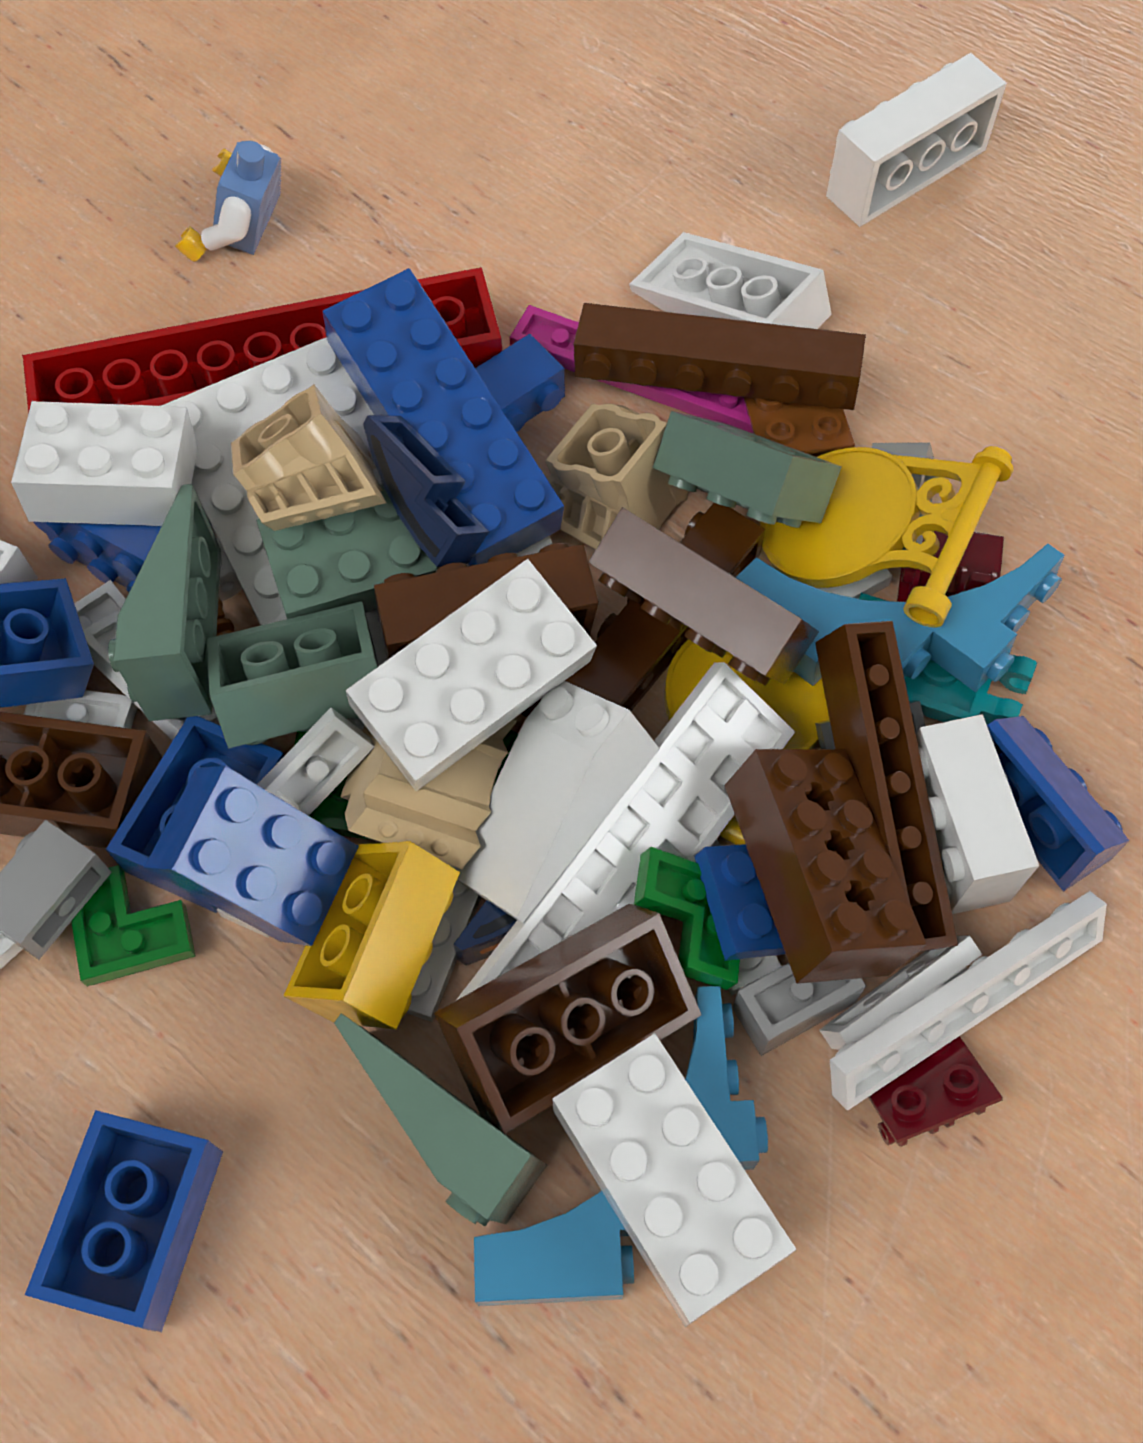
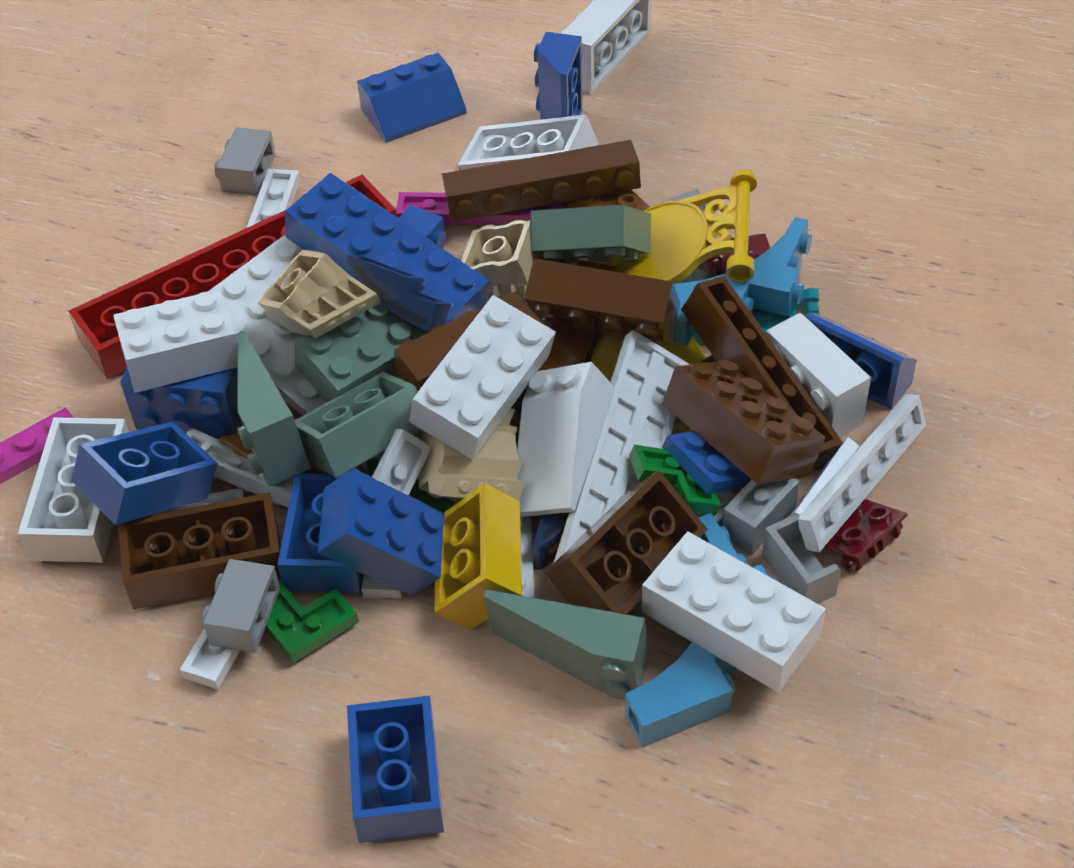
camera: 20 degrees left, 15 degrees down
medium blue torso [175,141,281,262] -> none
none -> light grey brick [215,127,276,195]
none -> white plate [247,168,300,227]
none -> blue slope [357,53,467,143]
none -> blue slope [534,31,583,120]
none -> light grey panel [762,514,841,604]

